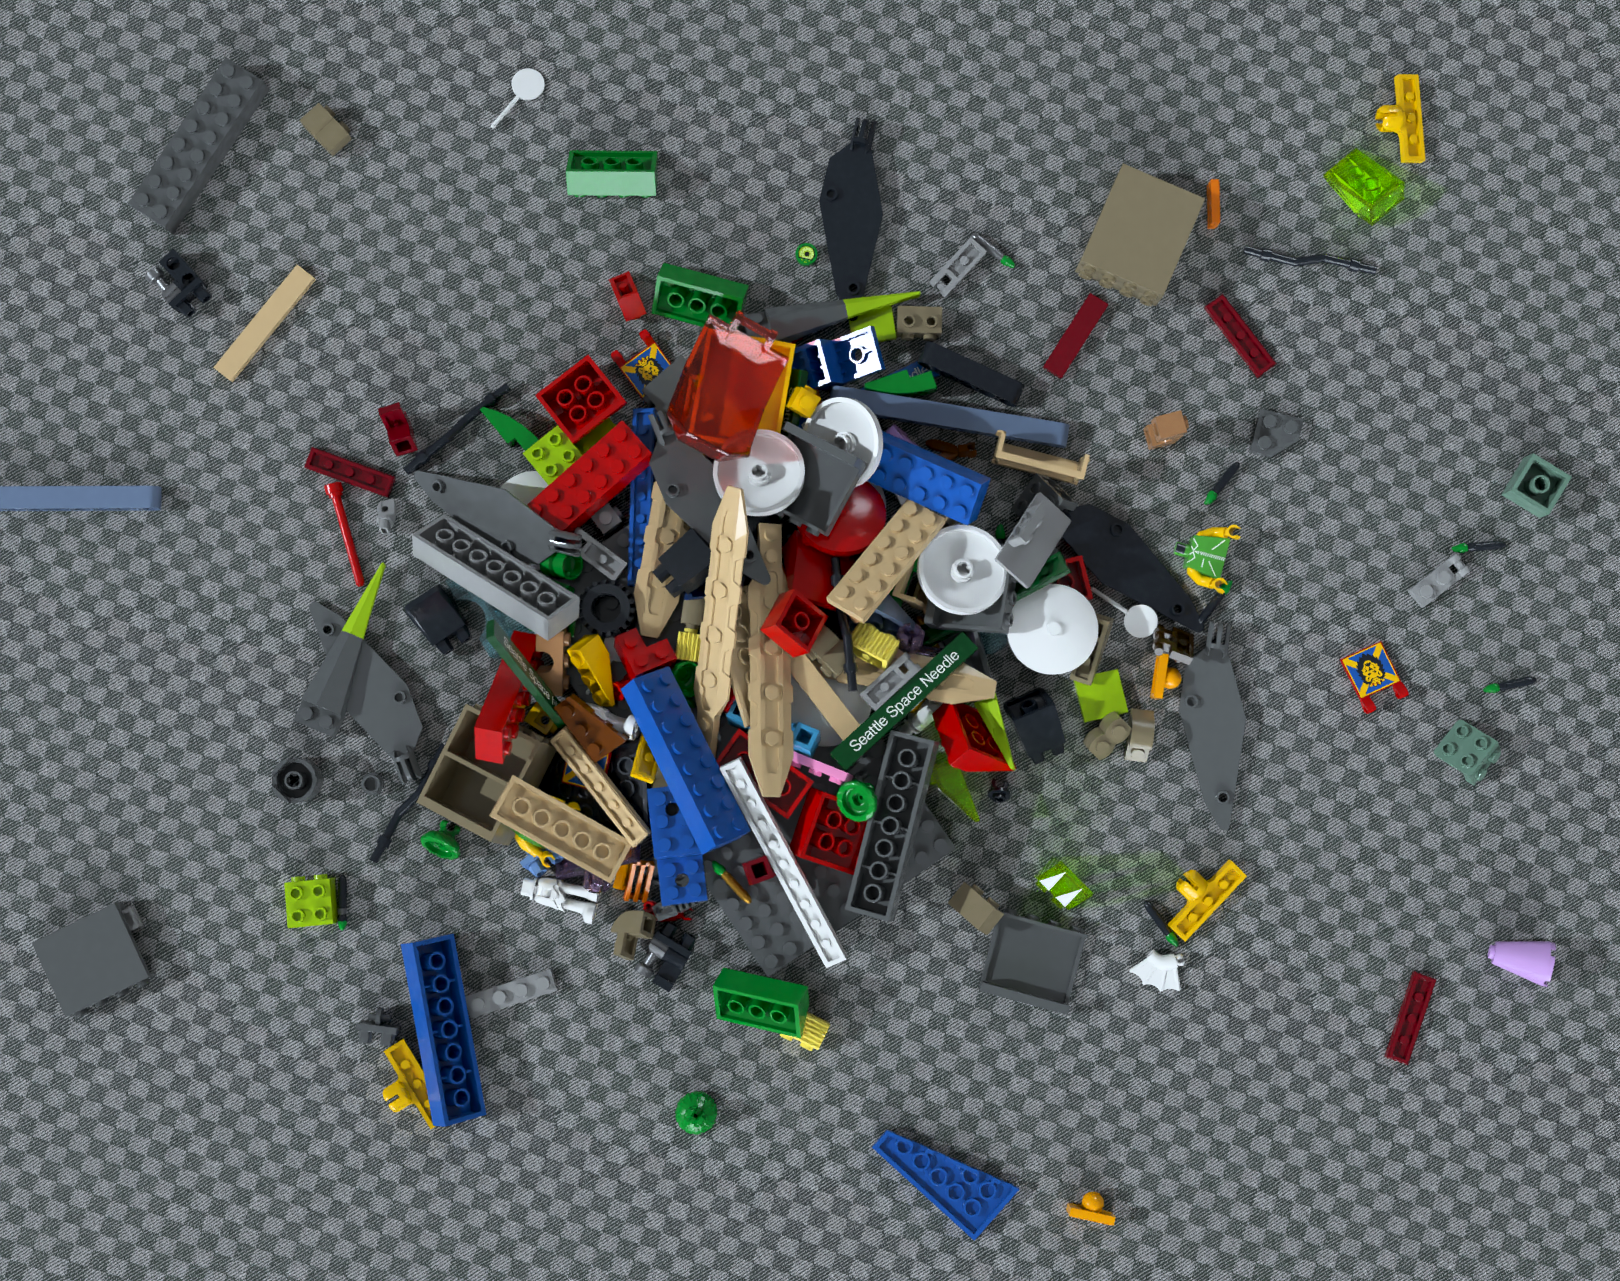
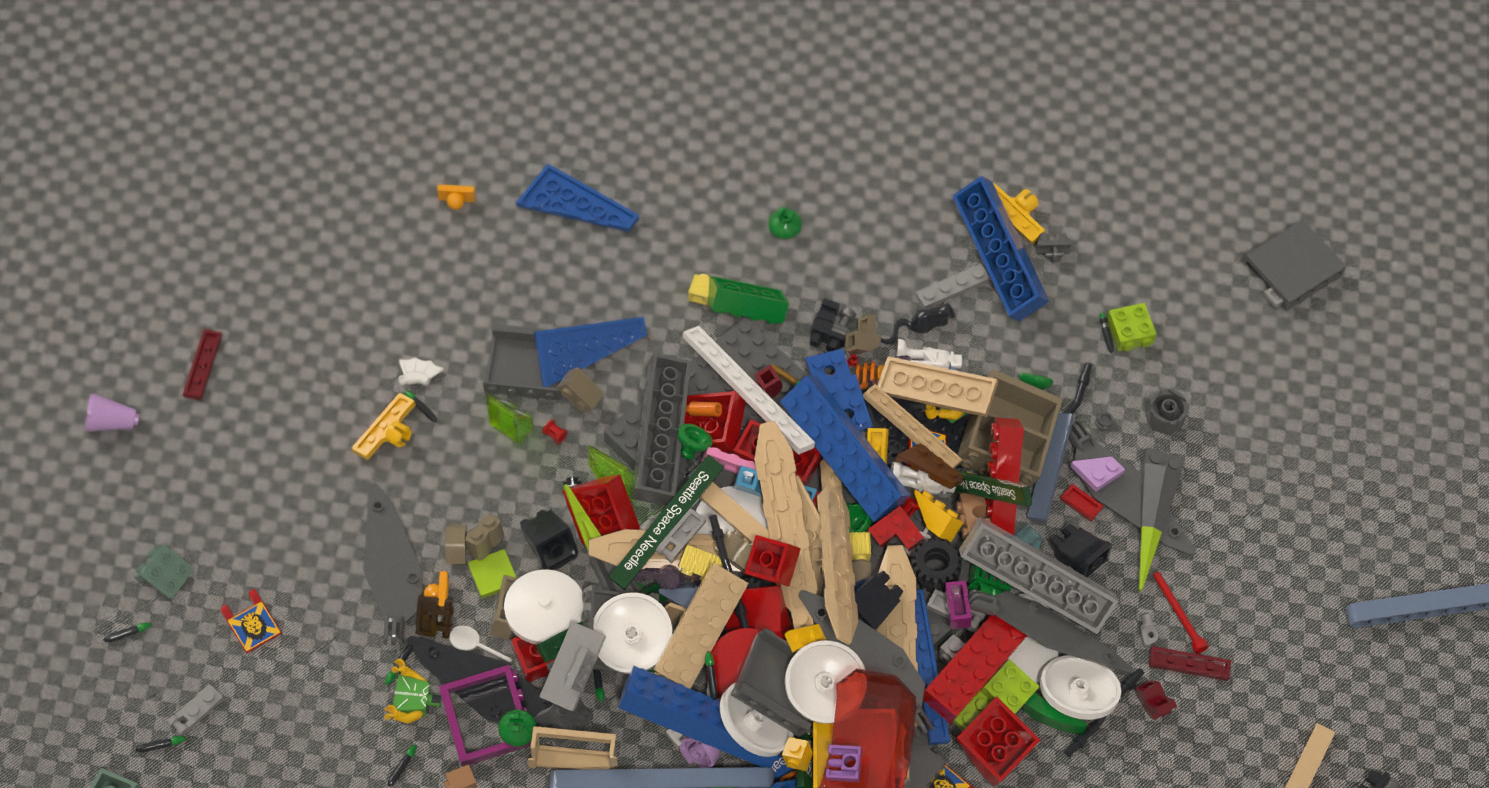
camera: 170 degrees right, 25 degrees down
reddish brown piece [926,439,977,461] -> none
none -> magenta window [439,665,531,767]
none -> green hair [498,709,537,747]
none -> blue wing [534,317,647,387]
none -> red bush [542,420,568,445]
none -> orange cylinder [685,402,722,417]
none -> black piece [705,651,718,700]
none -> yellow plate [784,624,827,653]
none -> medium lavender brick [826,745,863,782]
none -> black animal [881,303,956,345]
none -> magenta brick [945,580,972,629]
none -> sand blue tile [1027,413,1074,522]
none -> white dish [1040,655,1121,720]
none -> red tile [1060,484,1103,522]
none -> lavender wing [1071,457,1125,492]

